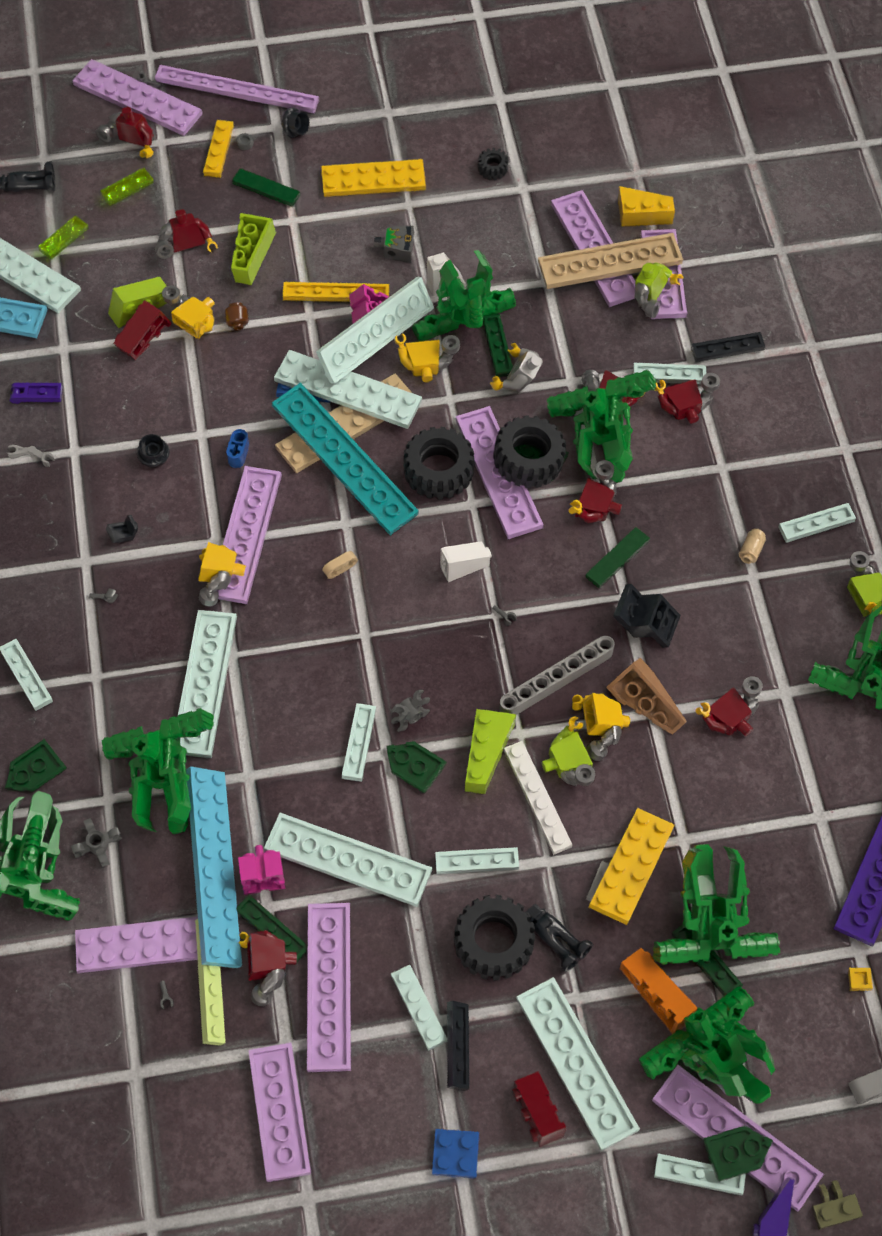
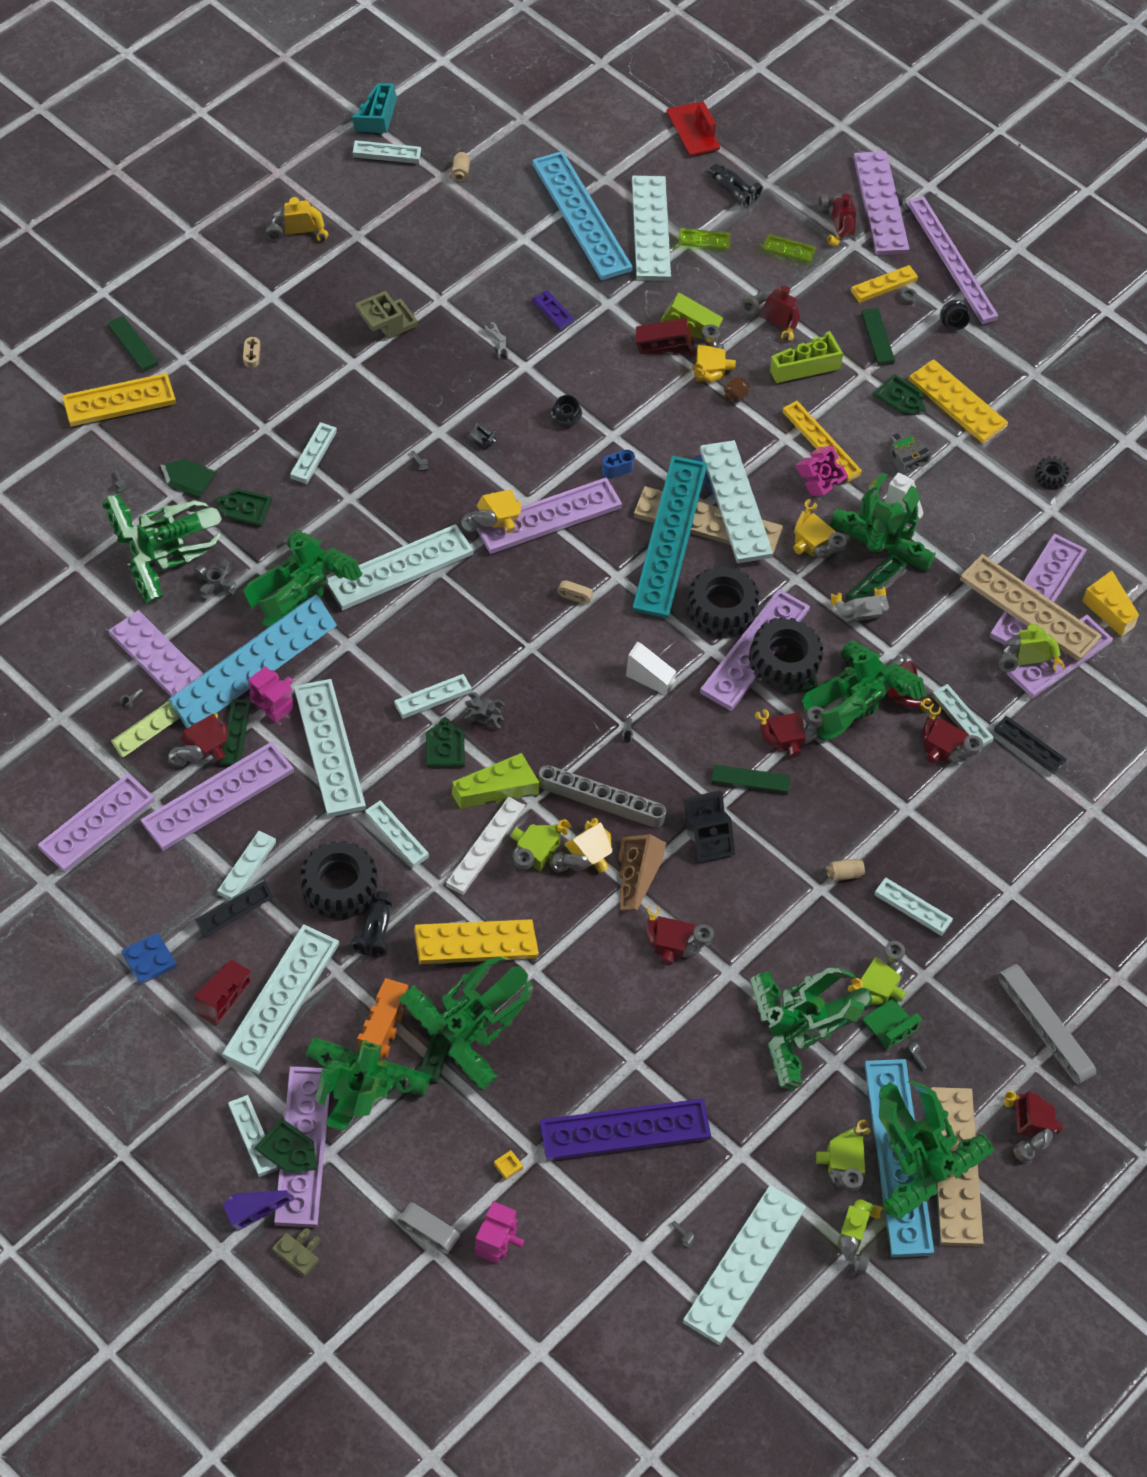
camera: 50 degrees right, 5 degrees down
light aqua plate [316,277,434,384] -> none
none -> dark green tile [873,374,926,414]

